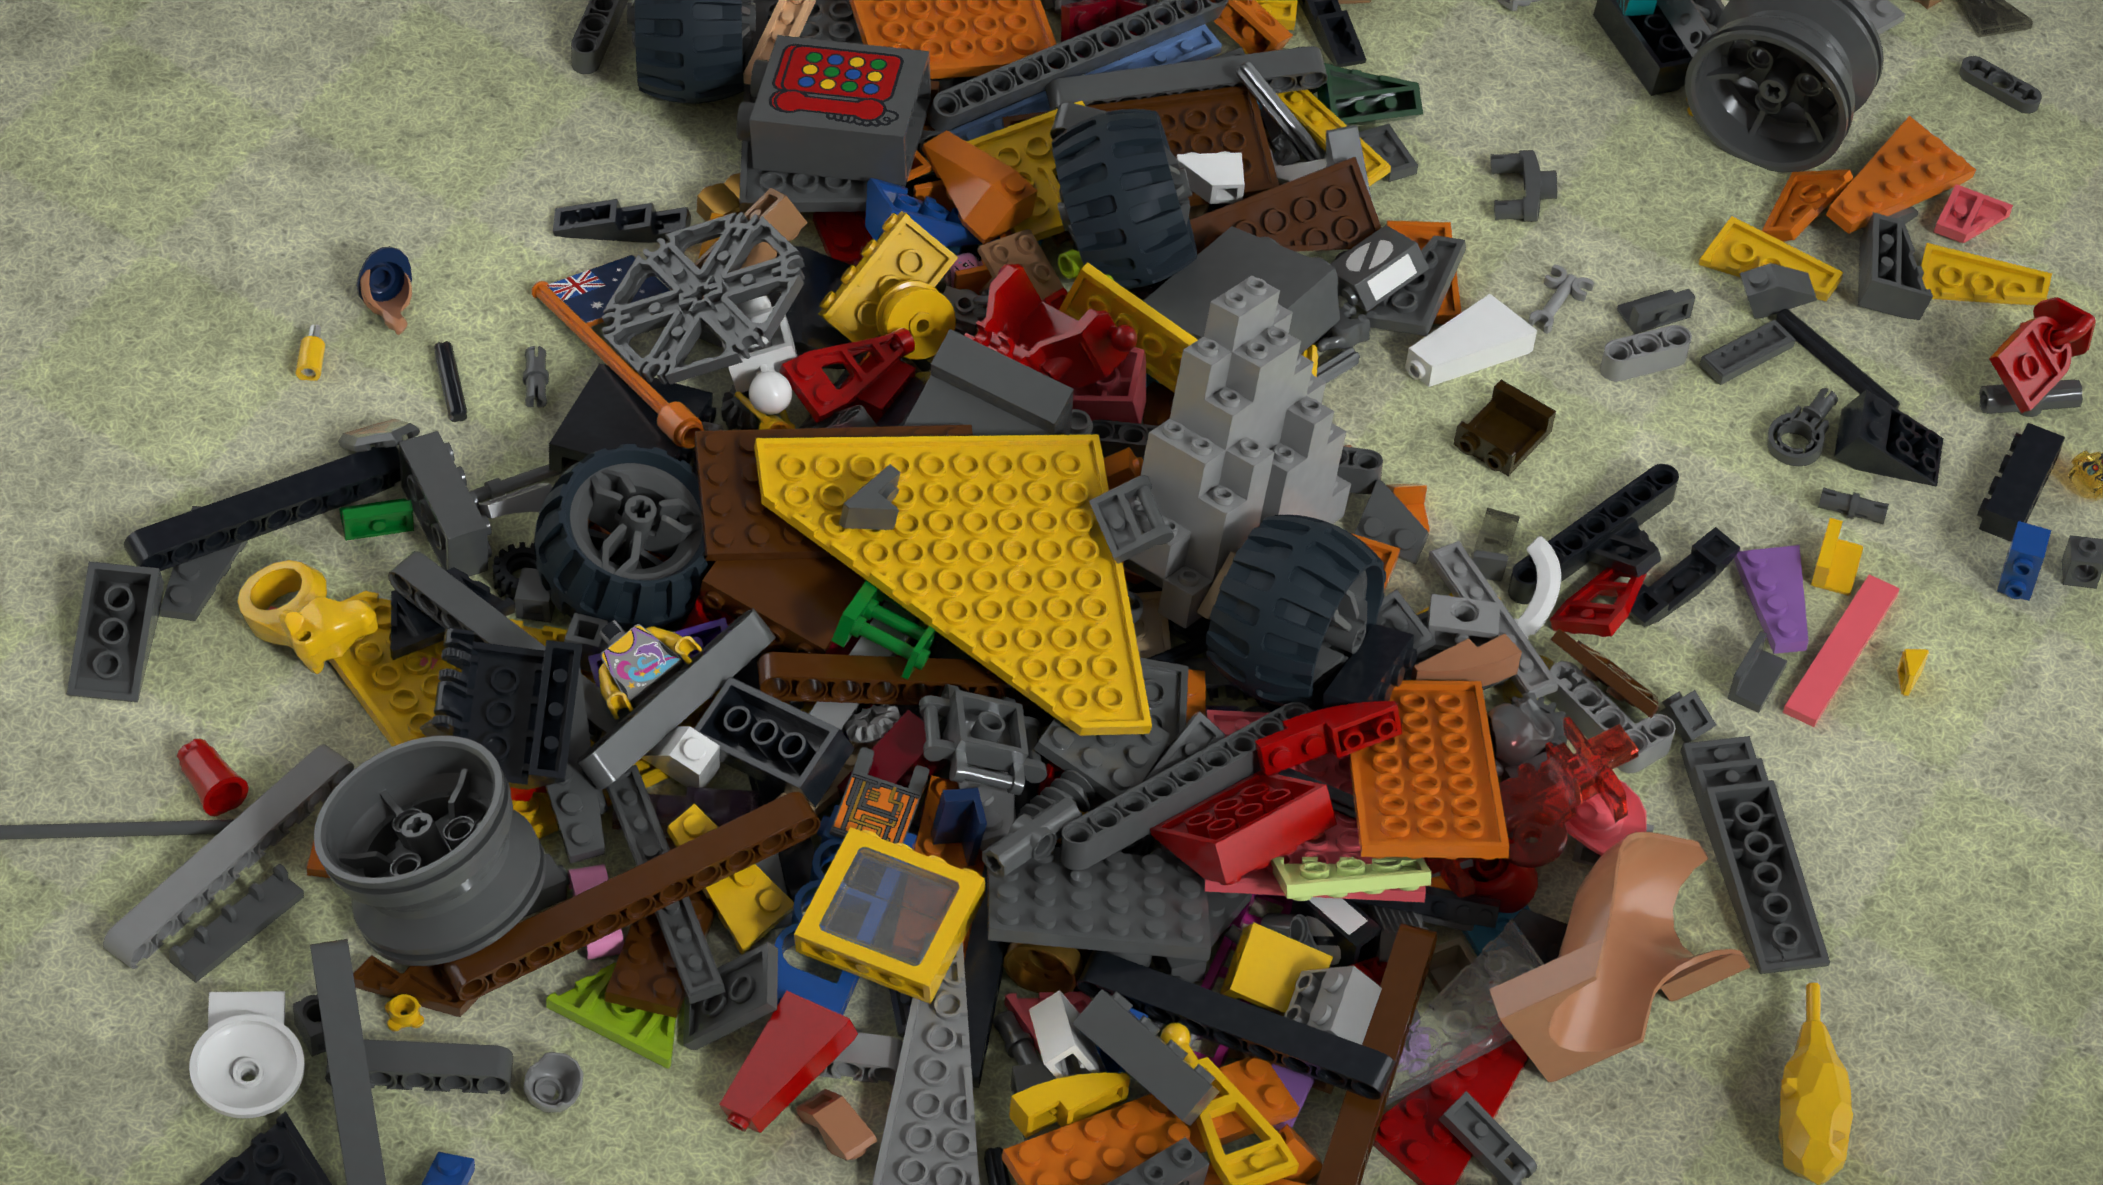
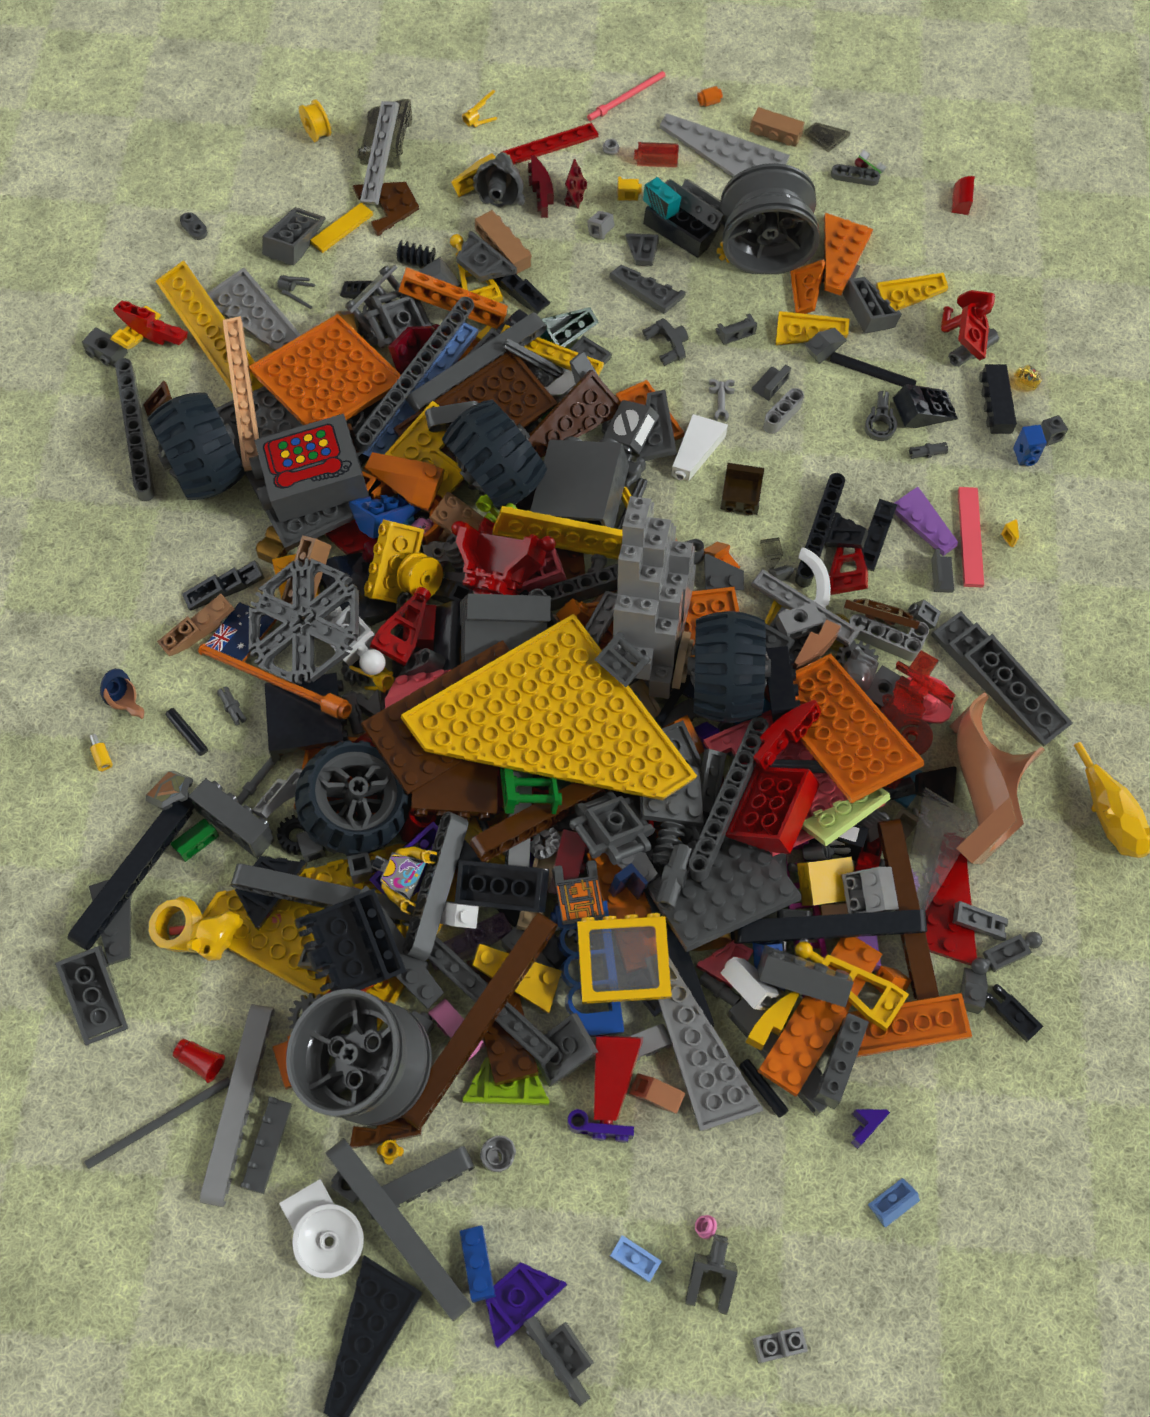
camera: 25 degrees left, 15 degrees up
dark grey slope [839,464,901,530] -> none
white slope [1177,151,1245,204] -> none
dark grey plate [1699,319,1796,385] -> none
yellow panel [1811,518,1863,596] -> none
coral wing [1934,184,2013,243] -> none
none -> medium nougat slope [157,594,235,656]
none -> dark purple plate [567,1109,634,1143]
none -> dark grey wing [609,265,686,314]
none -> dark grey wing [626,233,659,266]
none -> dark grey hinge [715,313,757,345]
none -> piece [855,149,887,174]

